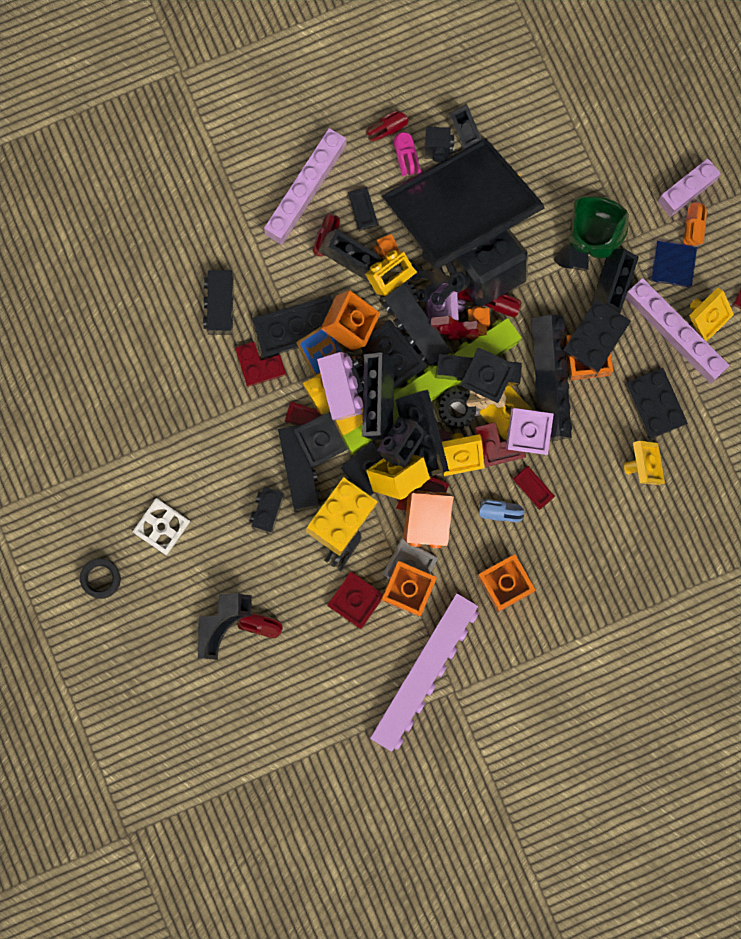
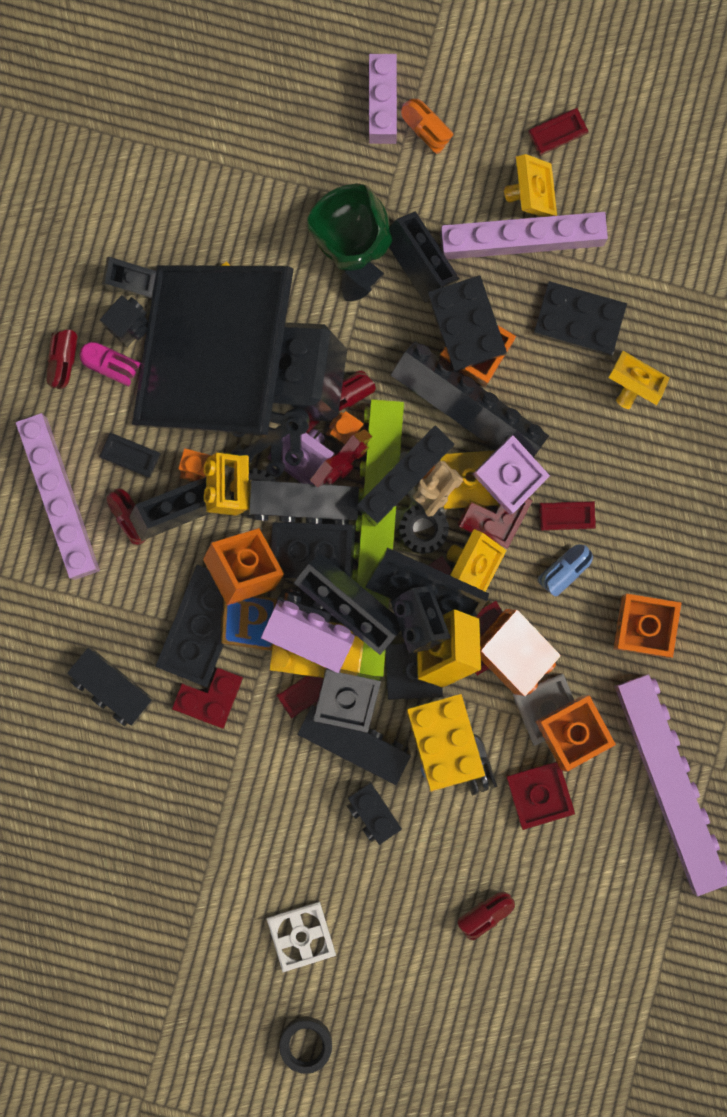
camera: 50 degrees left, 5 degrees up
black arch [197,593,252,660] -> none
black plate [460,347,516,403] -> none
clear blue tile [651,241,697,288] -> none

